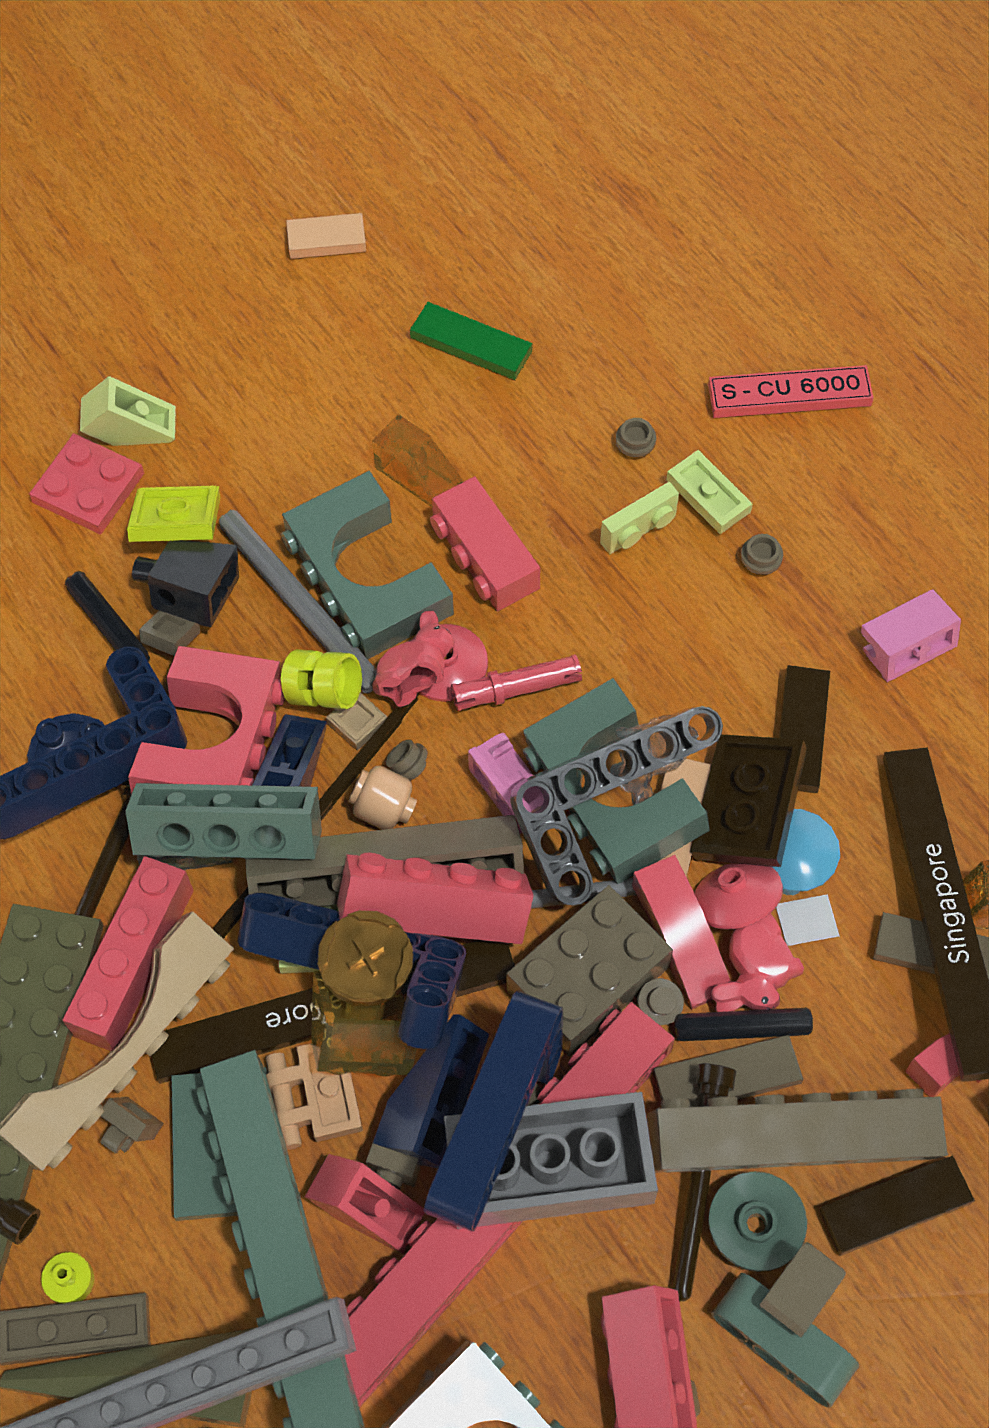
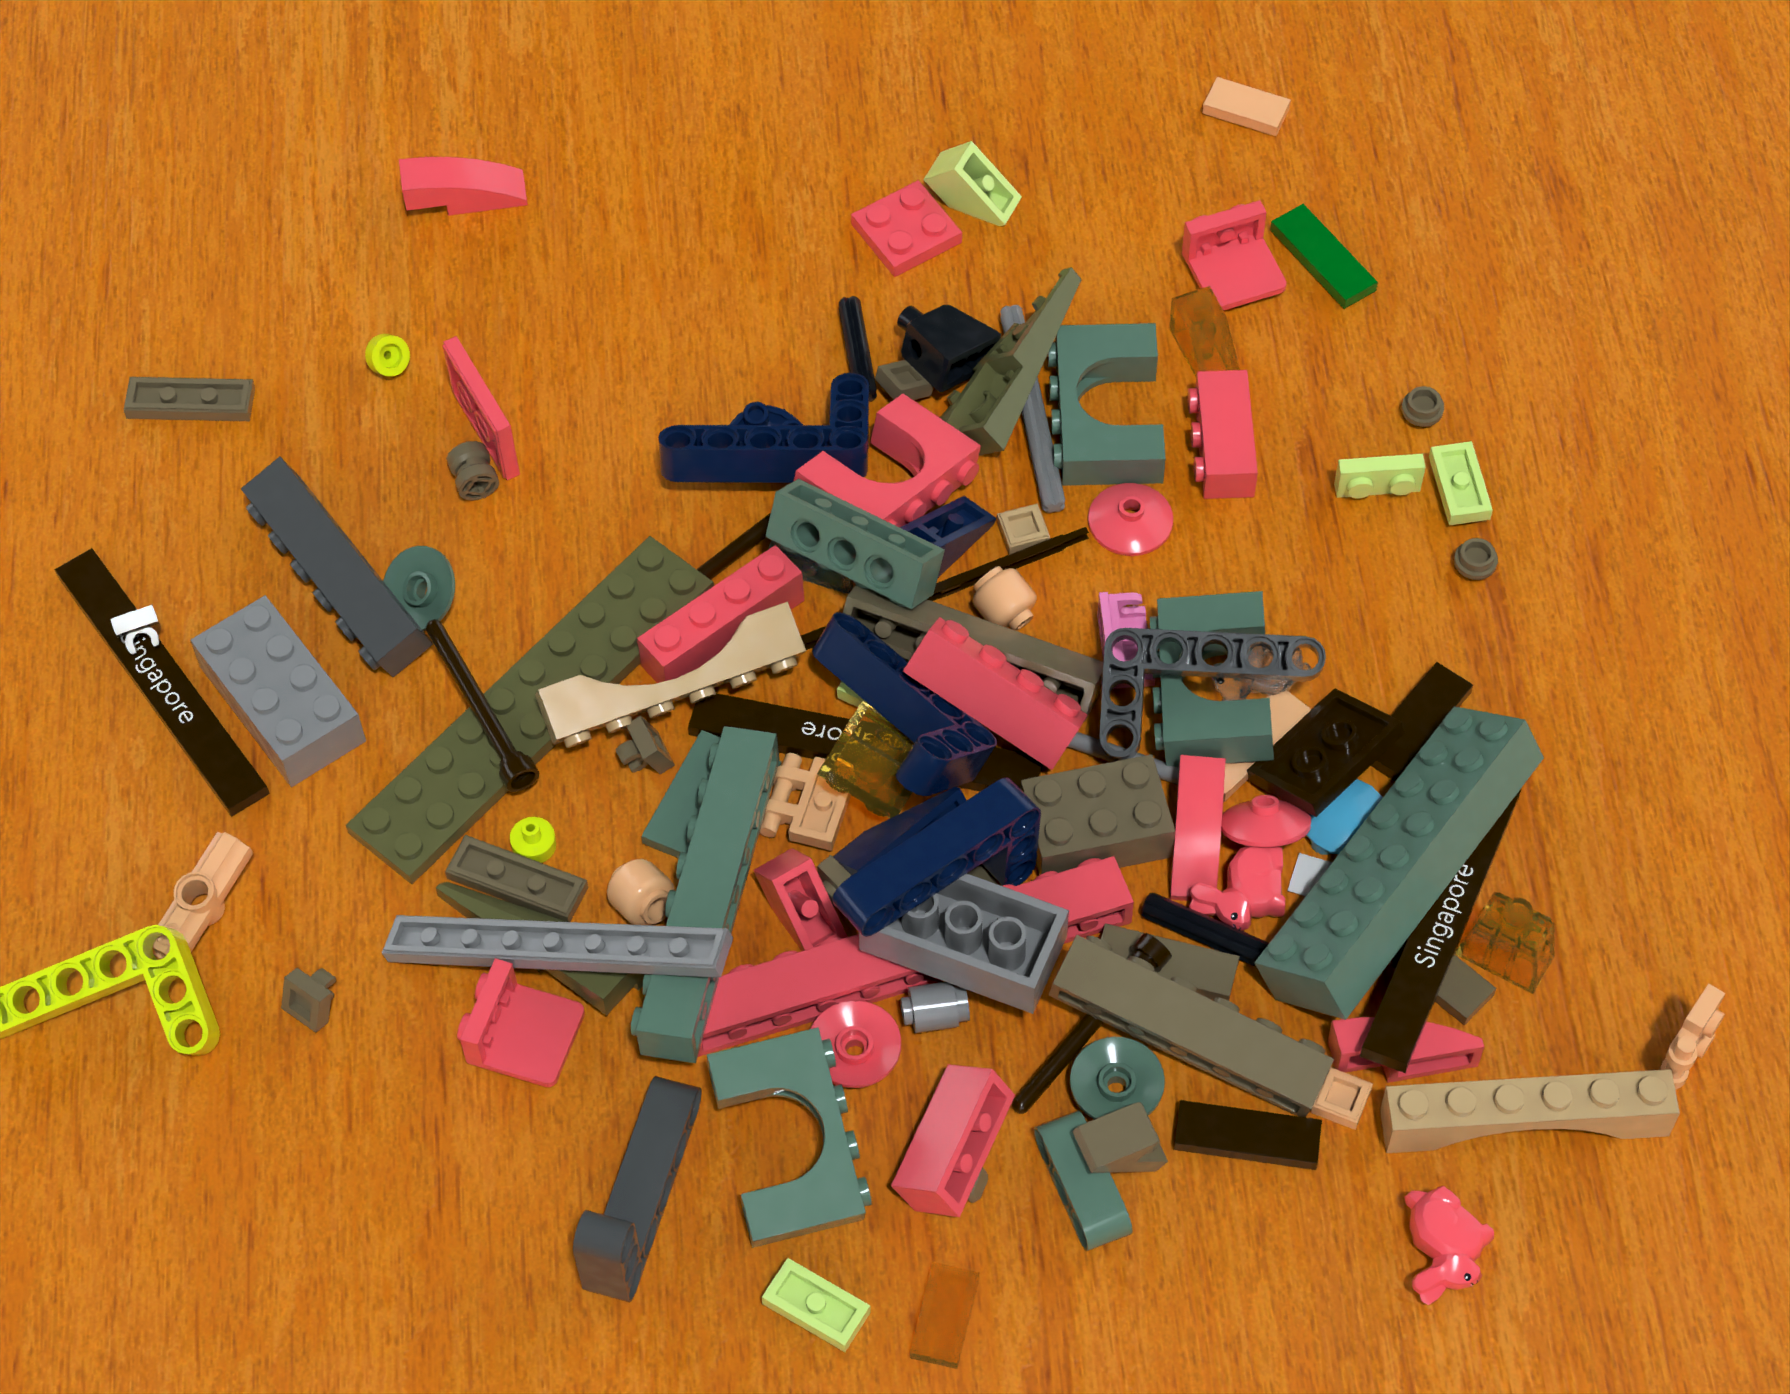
camera: 30 degrees right, 5 degrees down
neon yellow tile [127,485,220,542] -> none
neon yellow wheel [281,649,362,710] -> none
pearl gold tile [318,910,413,1006] -> none
coral animal [372,611,455,707] -> none
dark tan plate [386,740,428,780] -> none
coral pin [451,655,582,711] -> none
dark tan plate [637,978,684,1026] -> none
coral tile [708,365,873,418] -> none
bright pink hinge [861,589,961,682] -> none
none -> light nougat head [607,859,675,925]
none -> coral dish [811,1000,901,1088]
none -> light grey brick [900,982,970,1033]
none -> olive wedge [939,267,1082,455]
none -> coral bracket [1182,200,1286,312]
none -> sand green brick [1254,706,1544,1020]
none -> light nougat tile [1311,1067,1373,1130]

